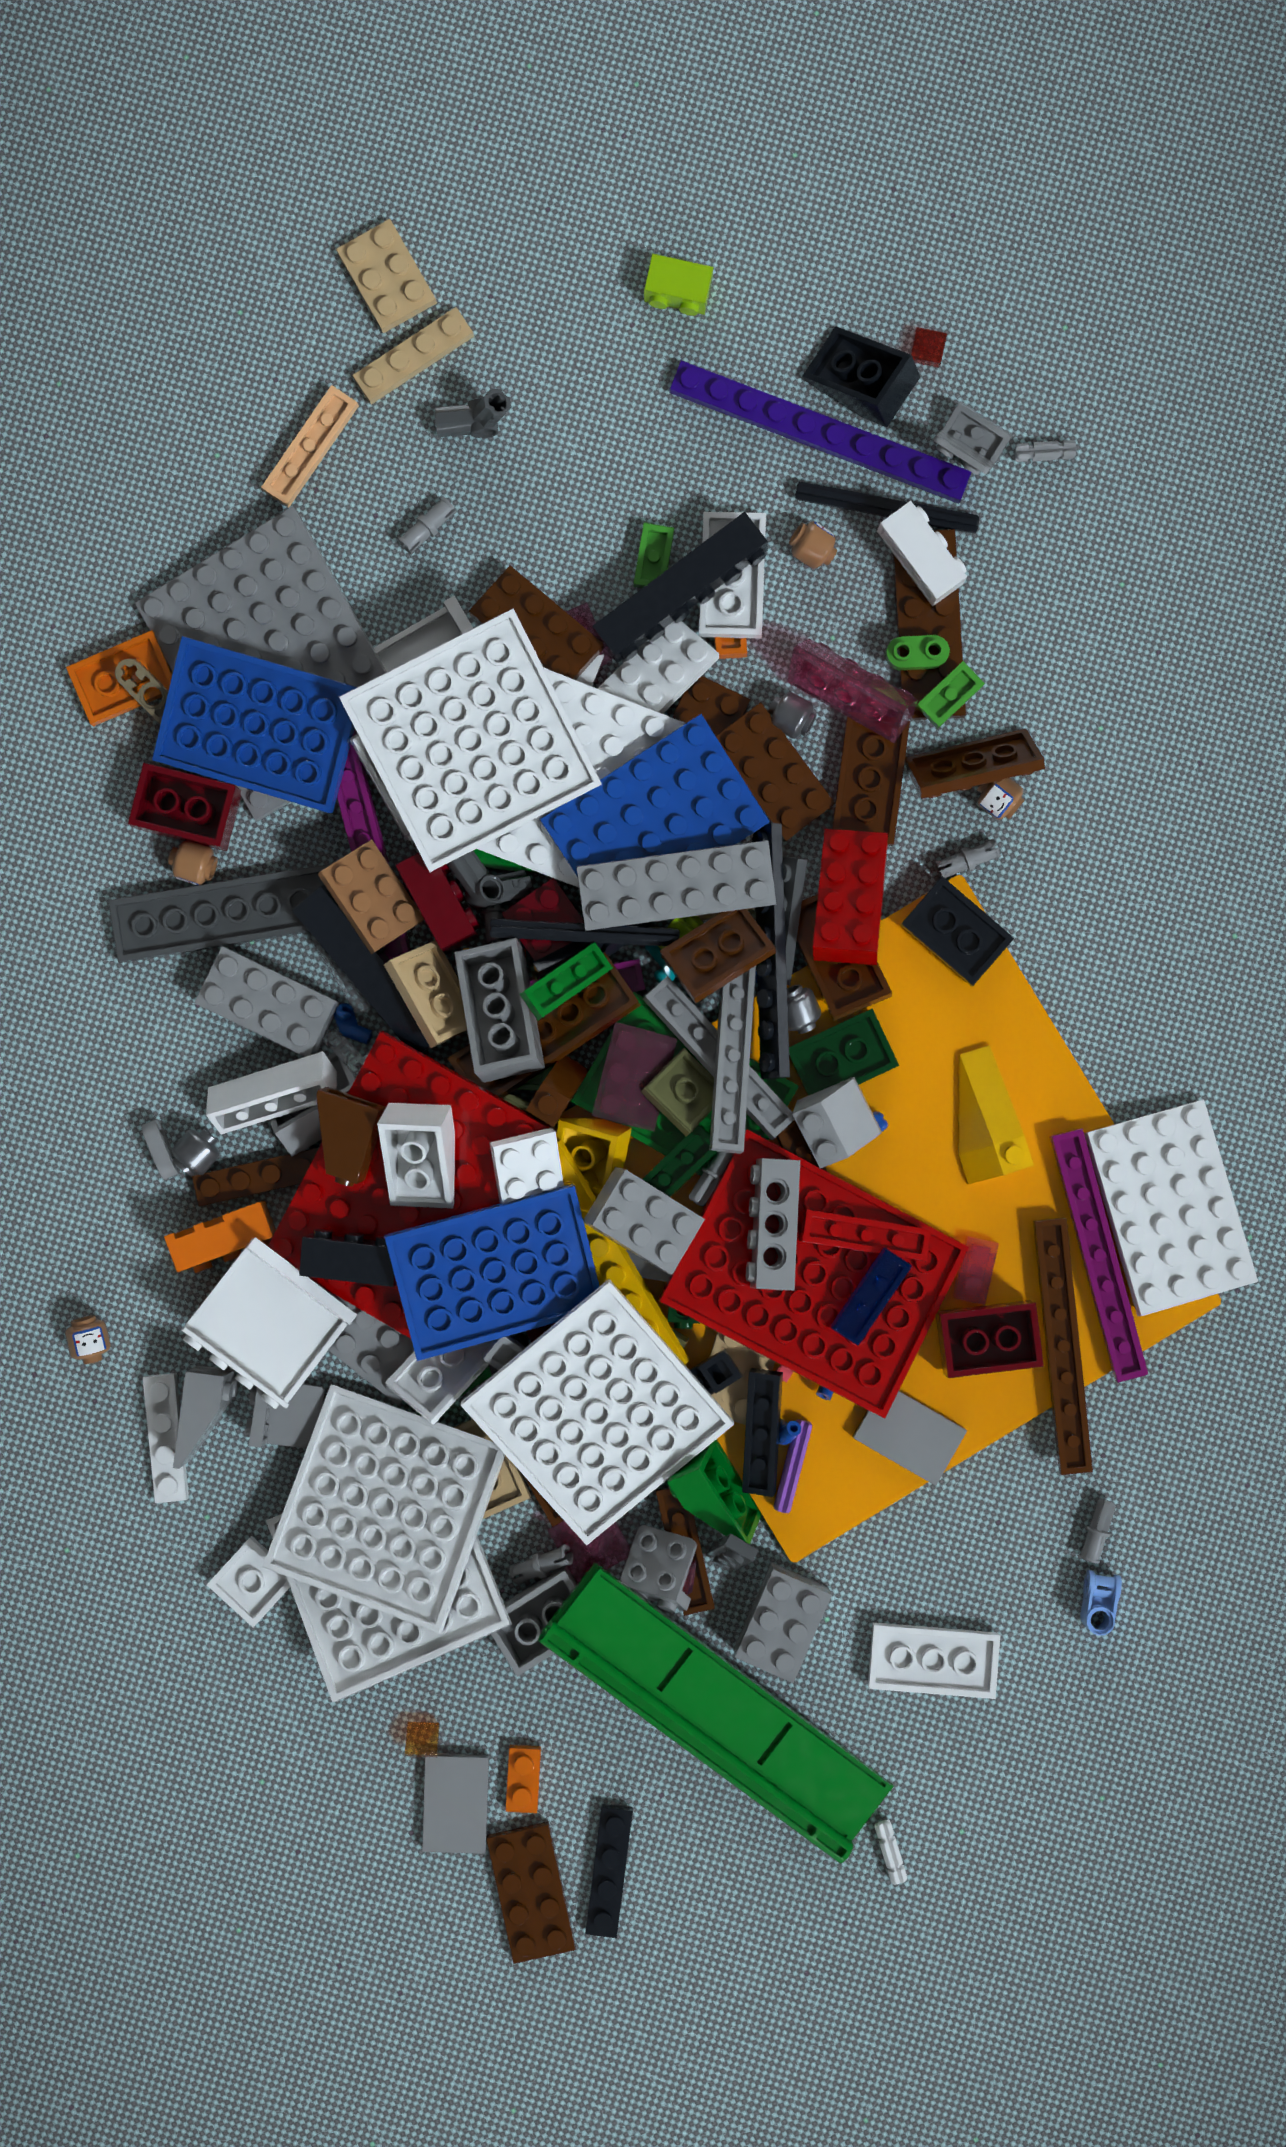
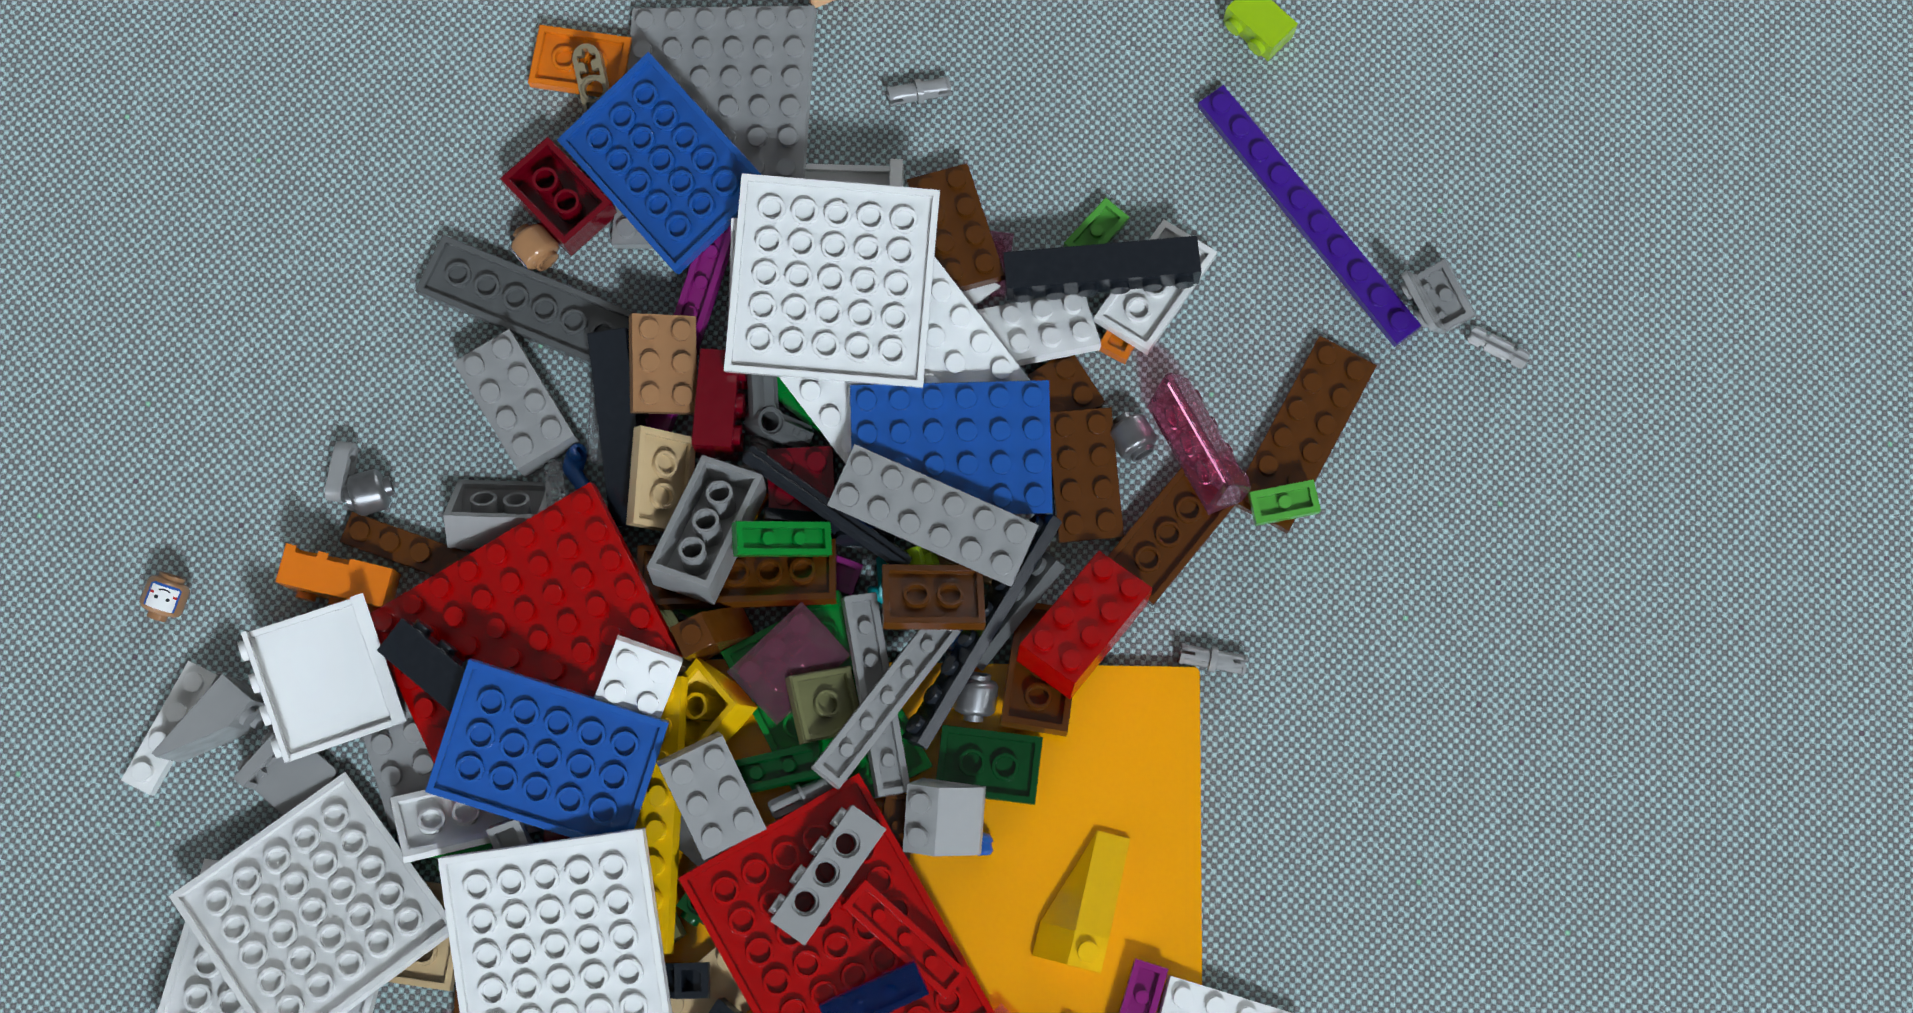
camera: 30 degrees right, 10 degrees down
white brick [206,1051,337,1135] -> none
white plate [207,1536,290,1628] -> none
reddish brown slope [316,1087,386,1186] -> none
white slope [377,1103,455,1208] -> none
dark grey piece [435,389,511,438] -> none
medium nougat head [789,521,837,569] -> none
black axle [795,482,979,534] -> none
black slope [802,326,920,427] -> none
white brick [877,501,967,606] -> none
bright green plate [885,635,950,670] -> none
black plate [900,876,1014,987] -> none
reddish brown plate [905,728,1045,799] -> none
clear red plate [911,327,947,368] -> none
head [977,778,1025,820] -> none

